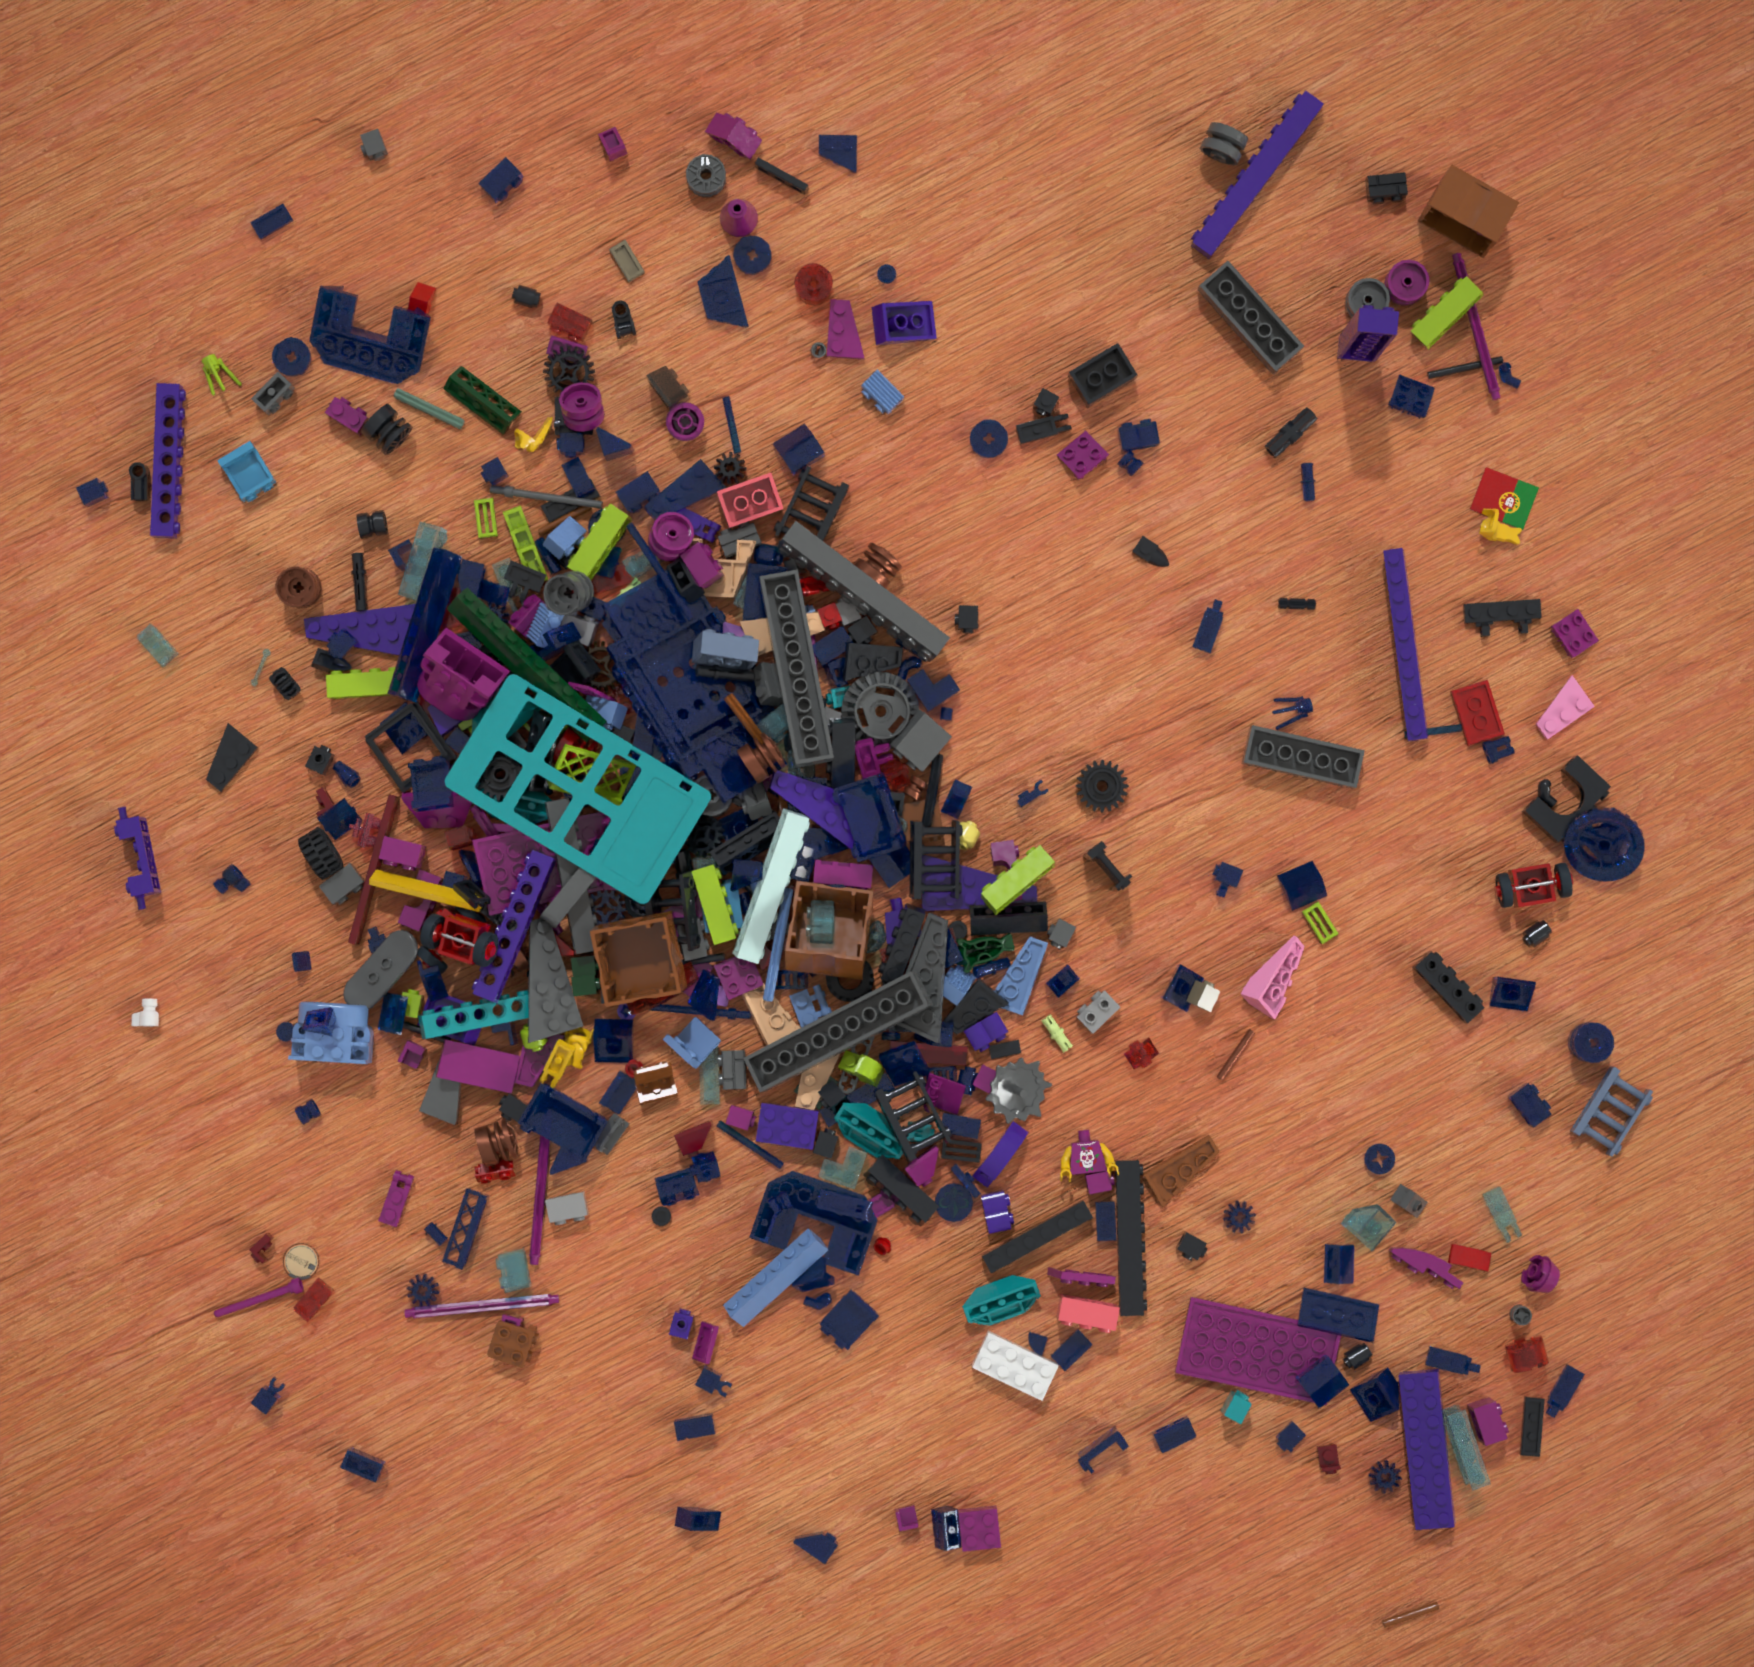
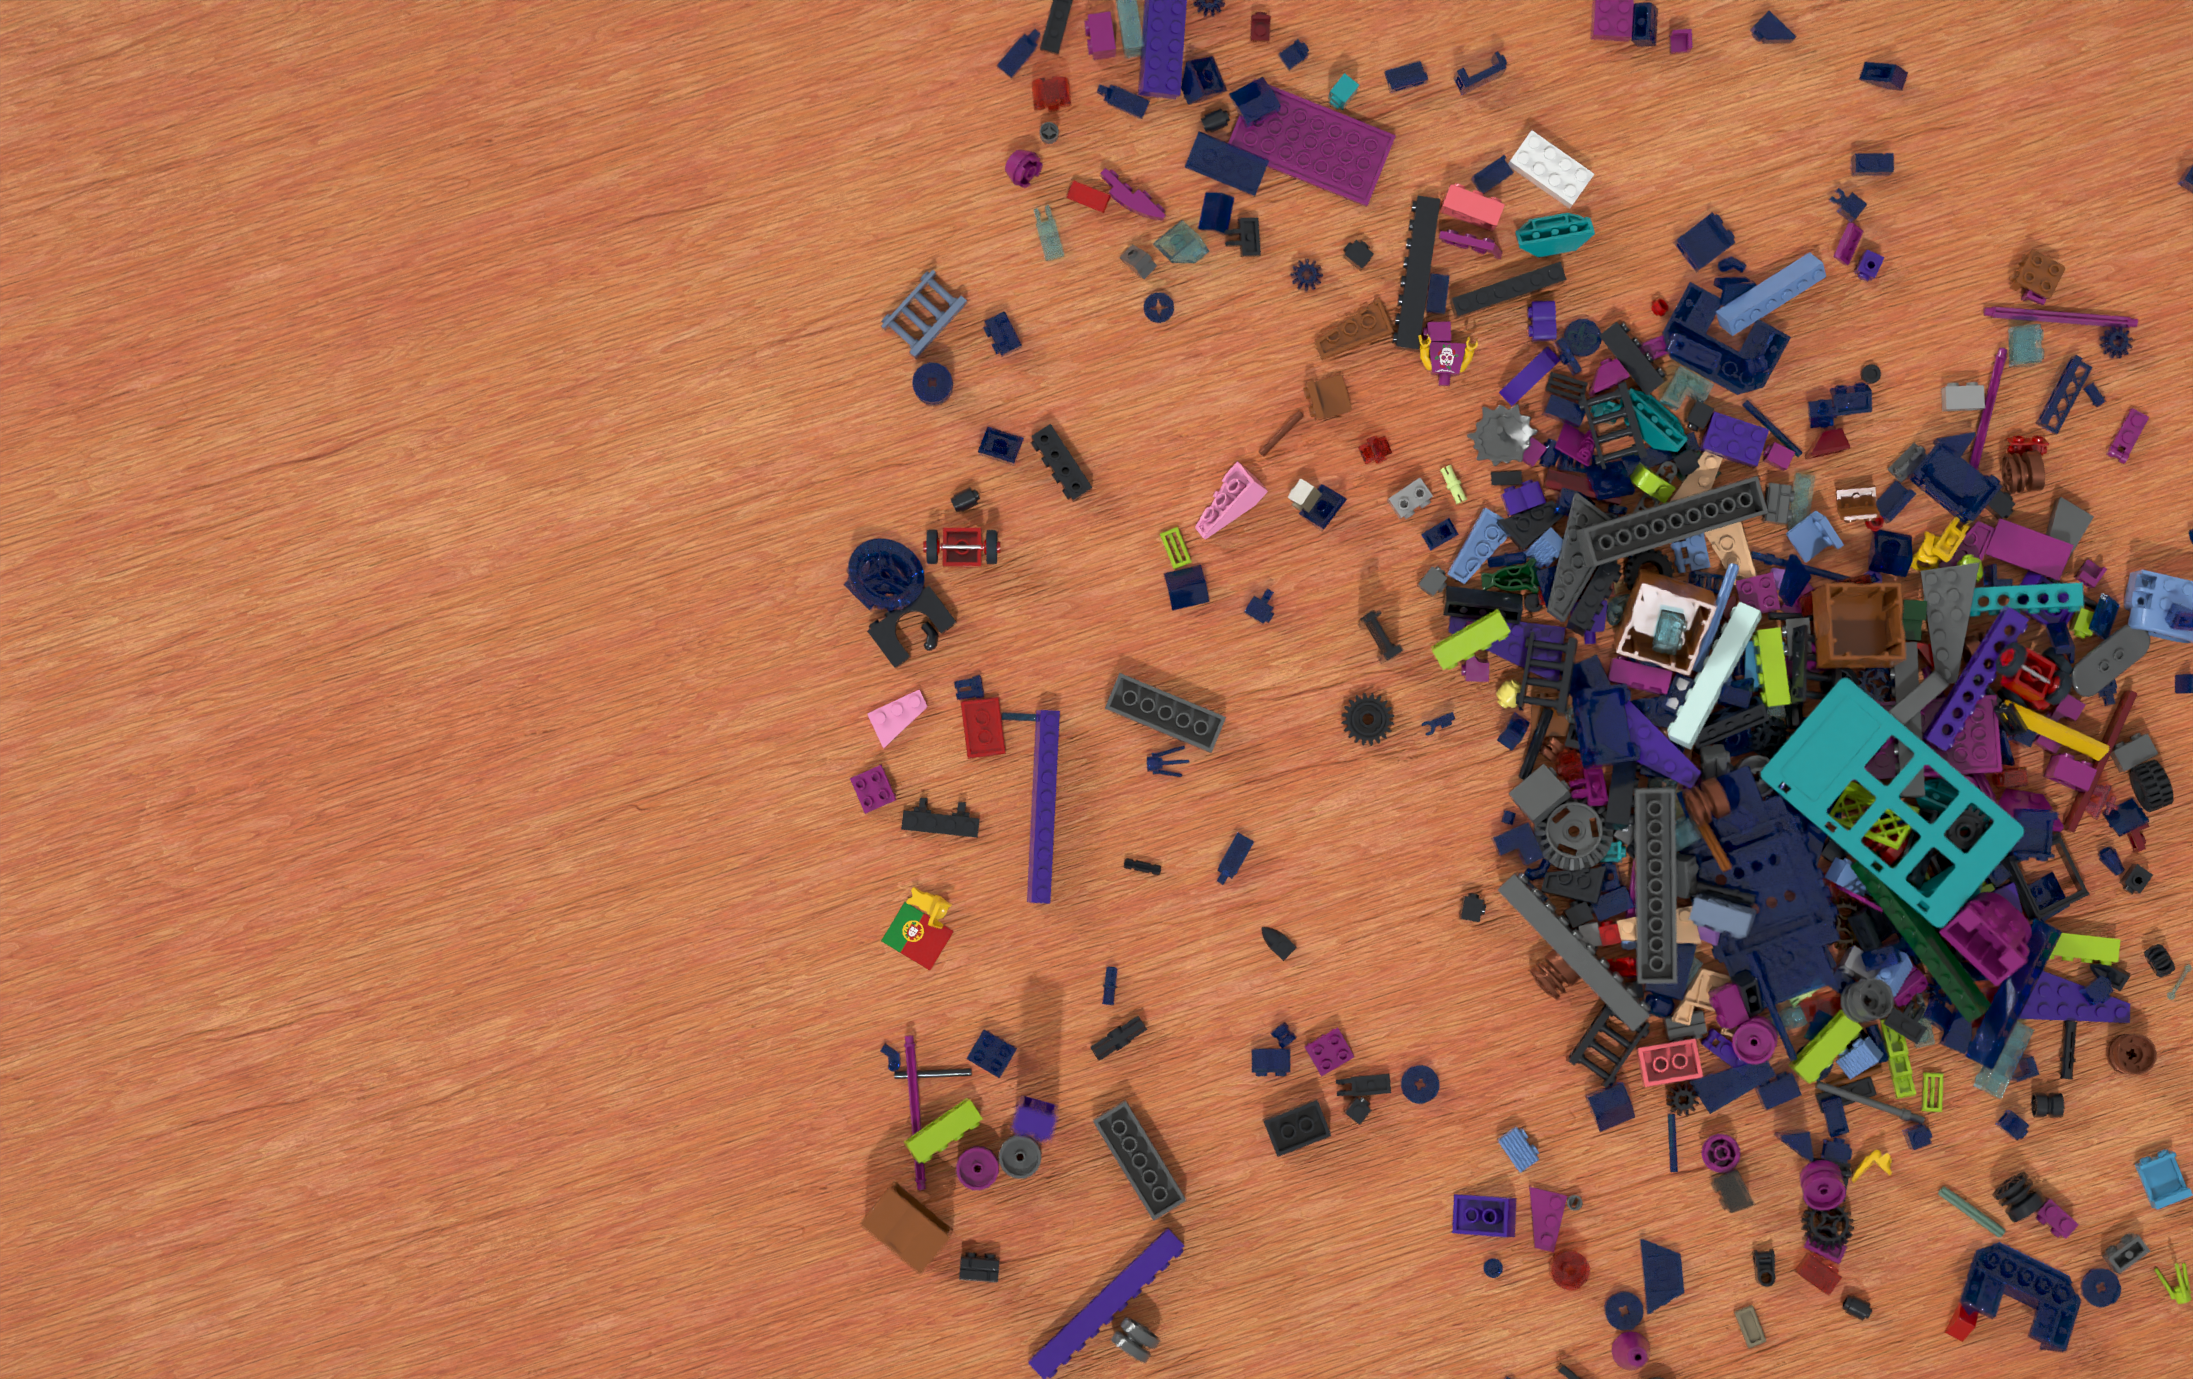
camera: 170 degrees left, 0 degrees up
dark green fence [443,366,522,435] -> none
clear blue tile [1028,1331,1048,1356] -> none
none -> black hinge [1224,217,1261,257]
none -> dark orange bracket [1303,375,1352,421]
none -> clear blue brick [1995,1110,2030,1141]

